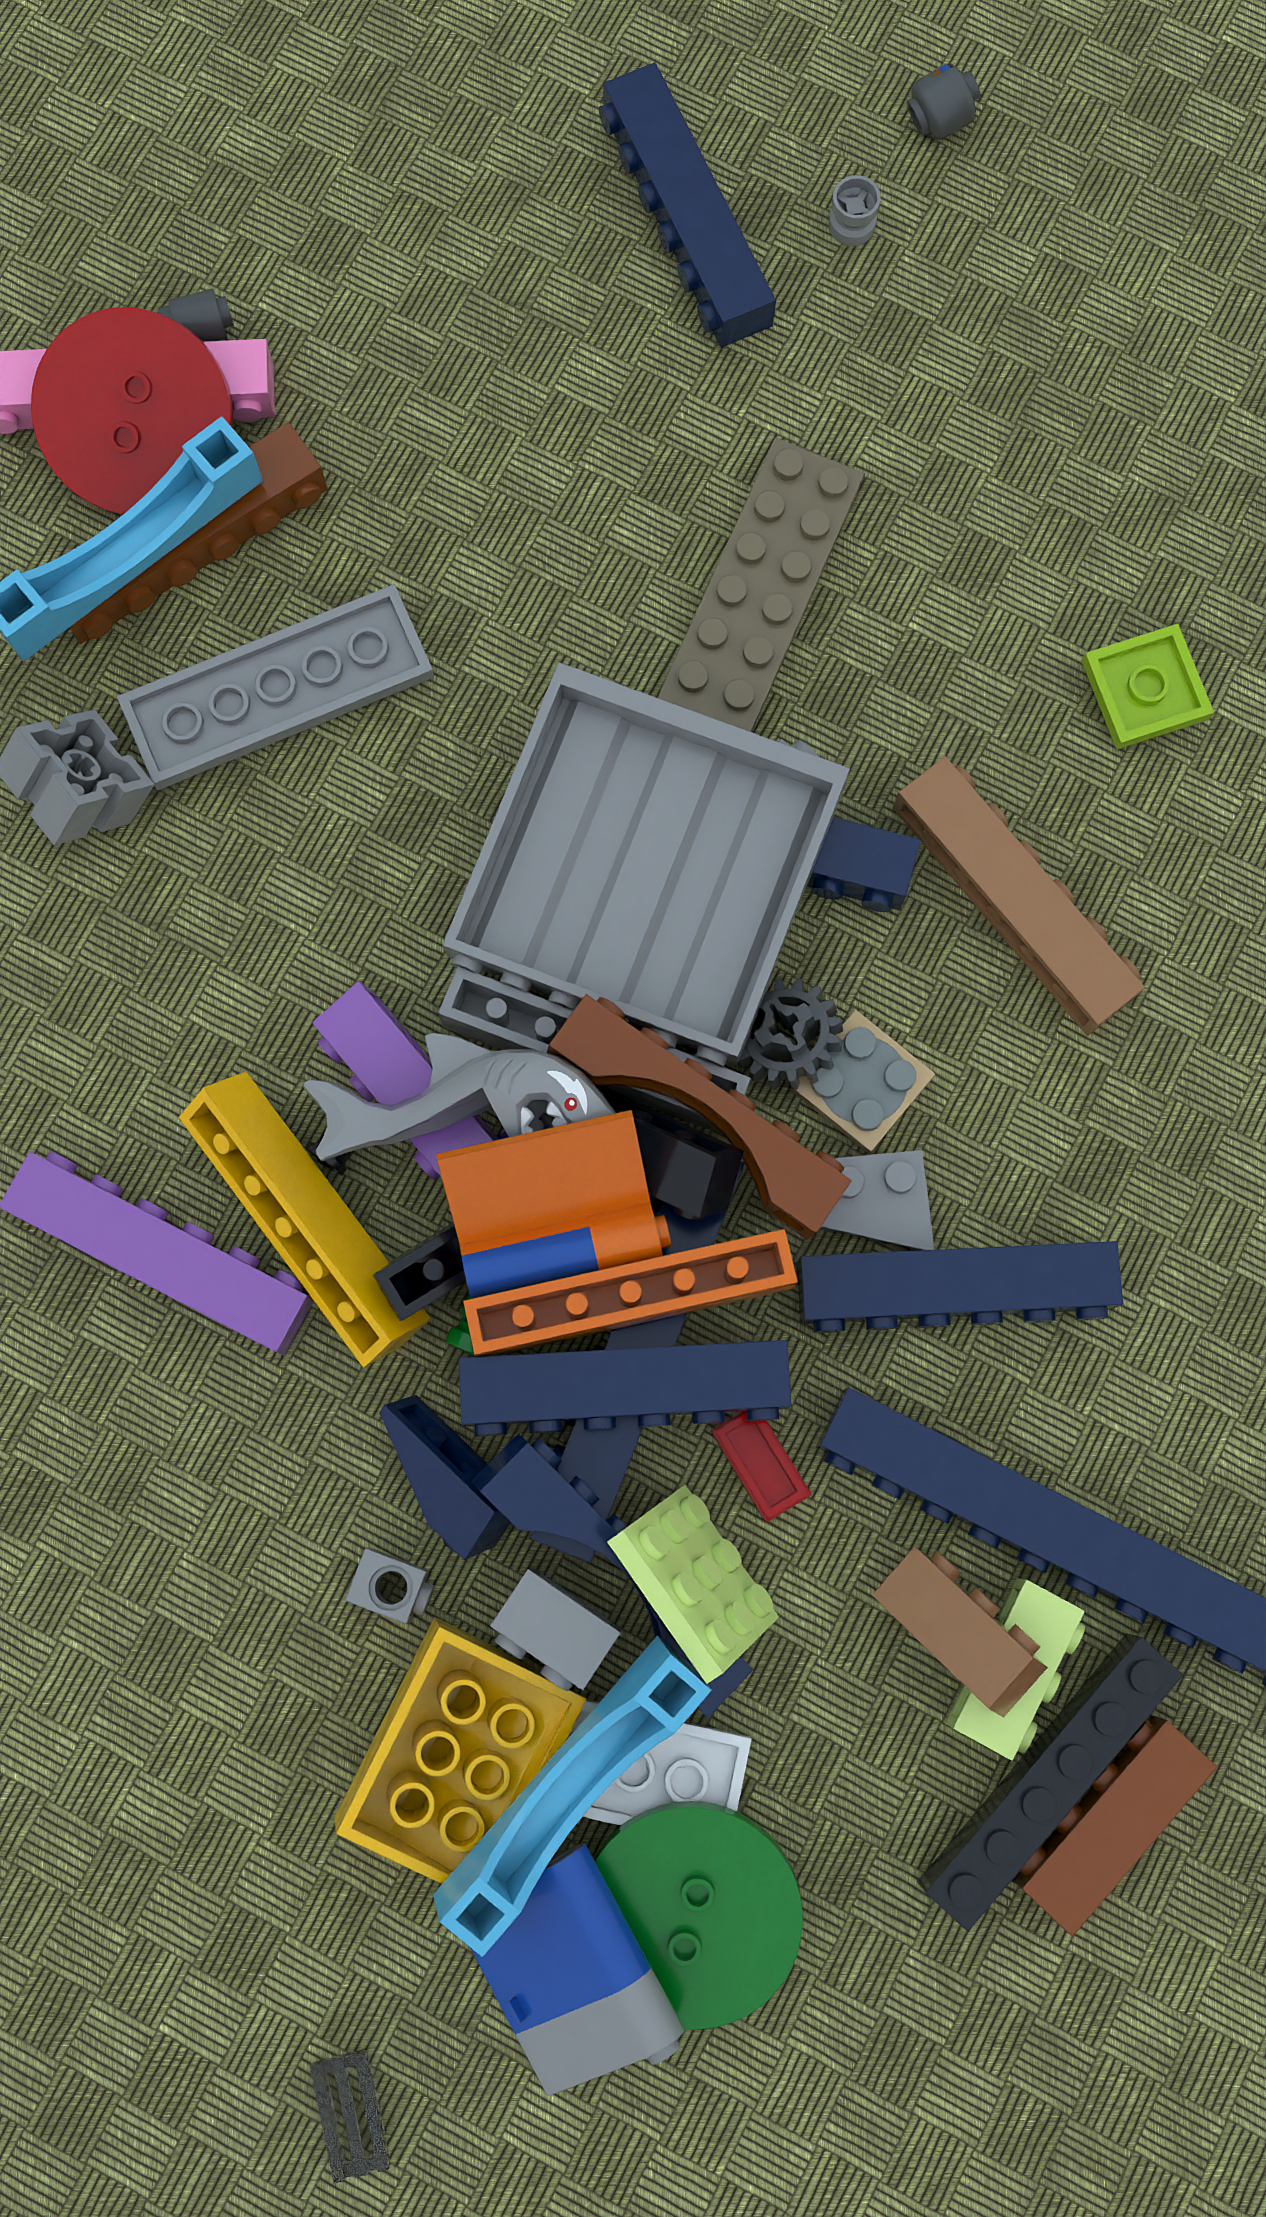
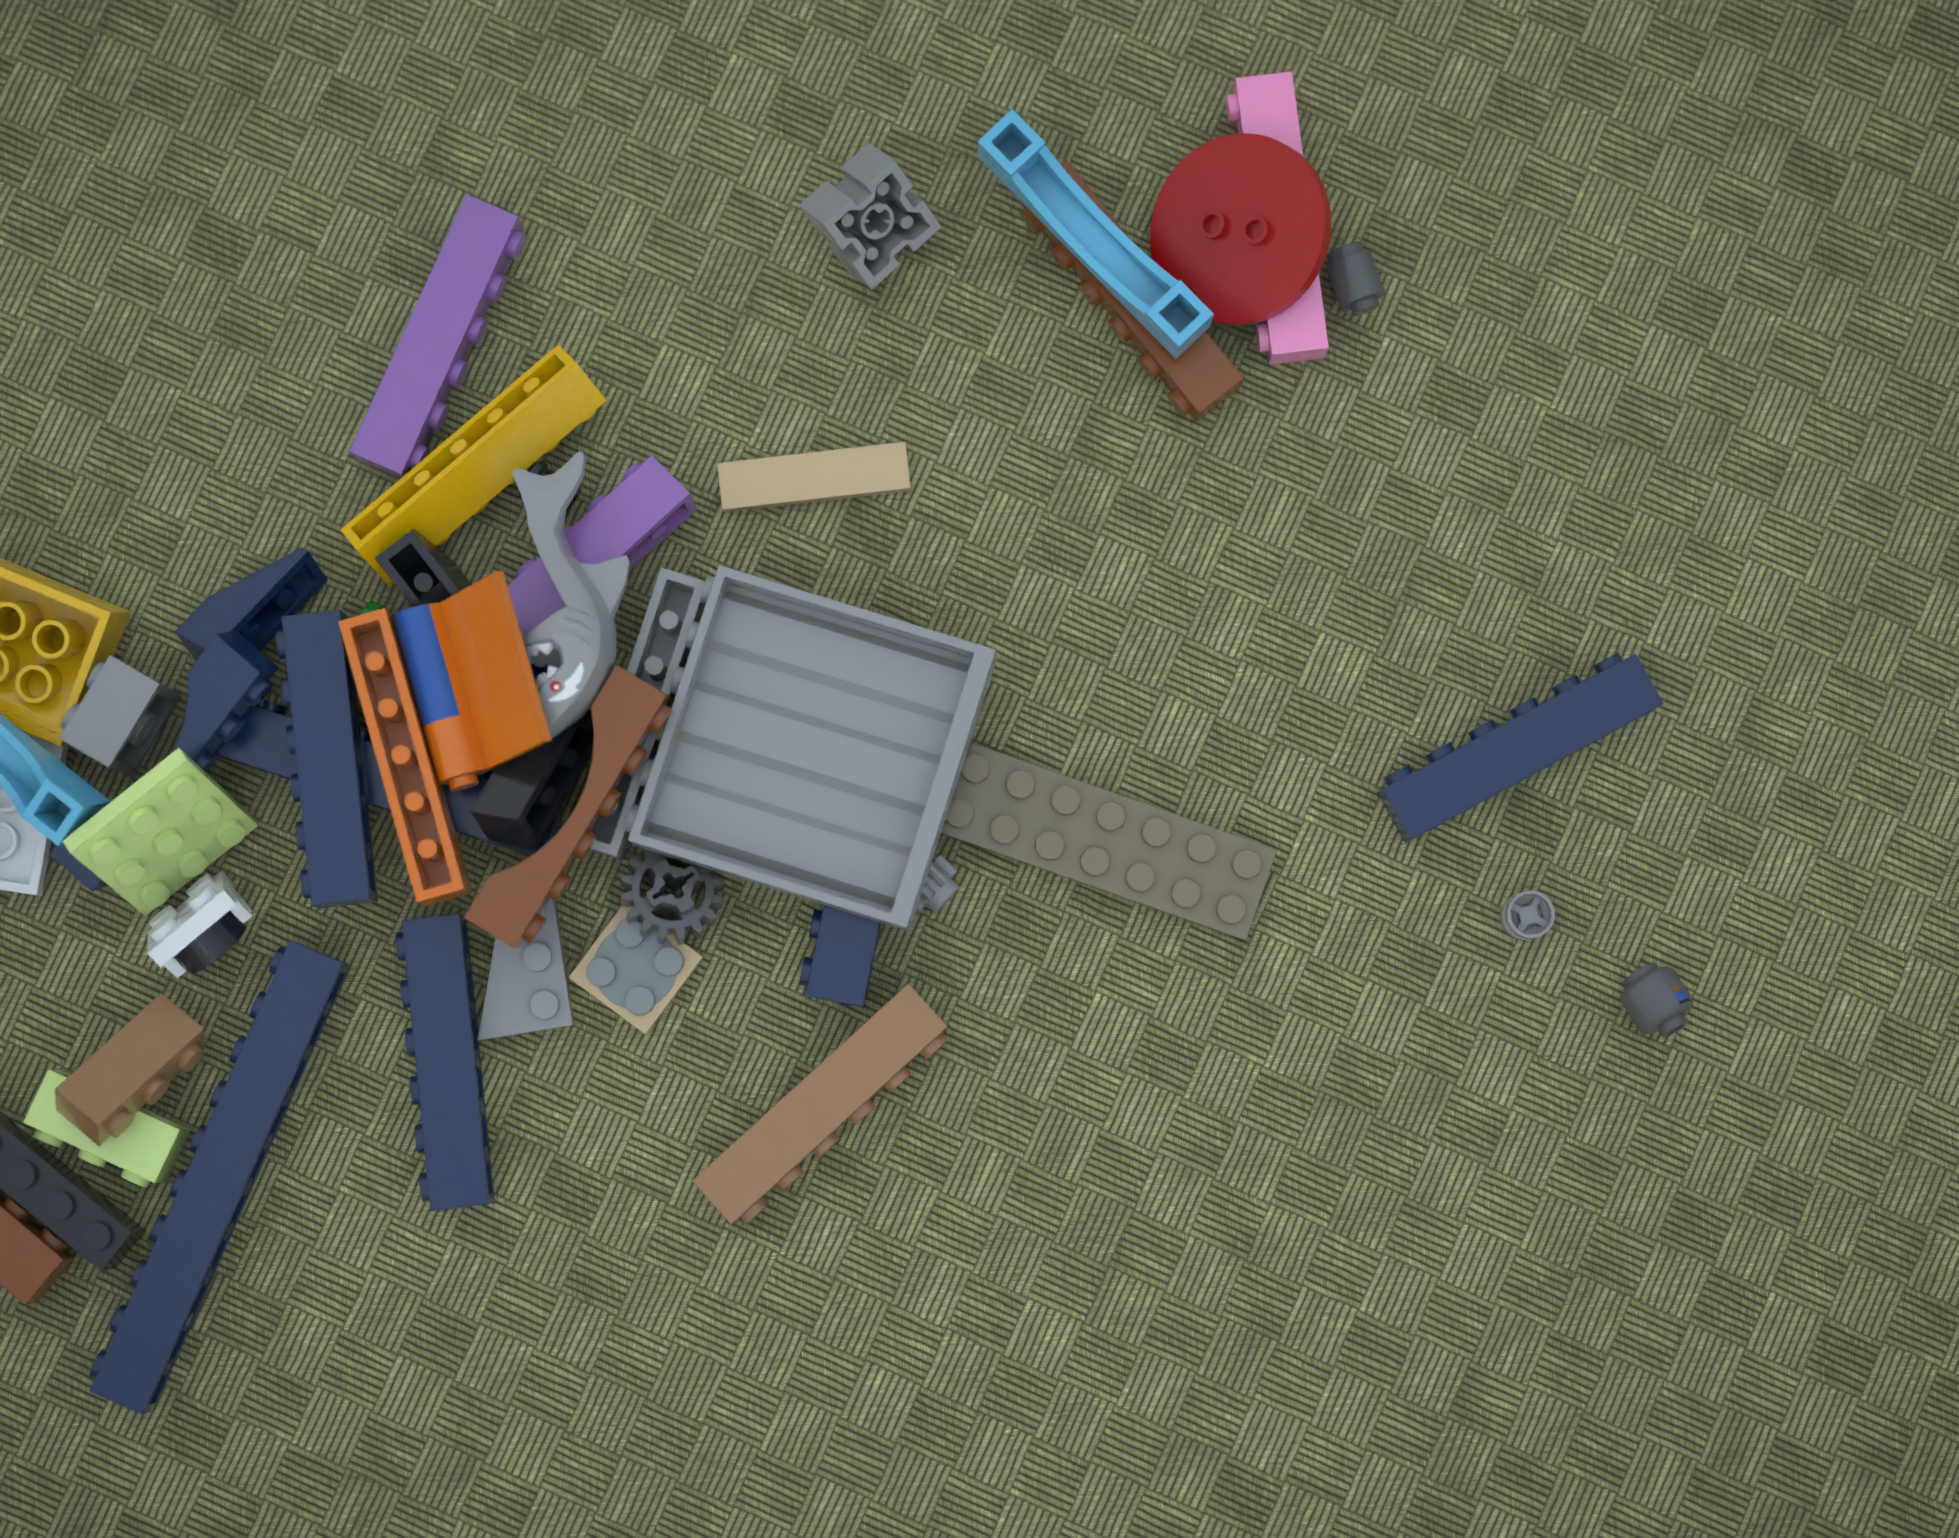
camera: 90 degrees right, 5 degrees up
light grey plate [117,584,434,791] -> none
light grey brick [345,1548,435,1624] -> none
red tile [710,1411,812,1523] -> none
lime plate [1081,624,1214,750] -> none
none -> white piece [147,871,253,978]
none -> tan tile [717,442,911,512]

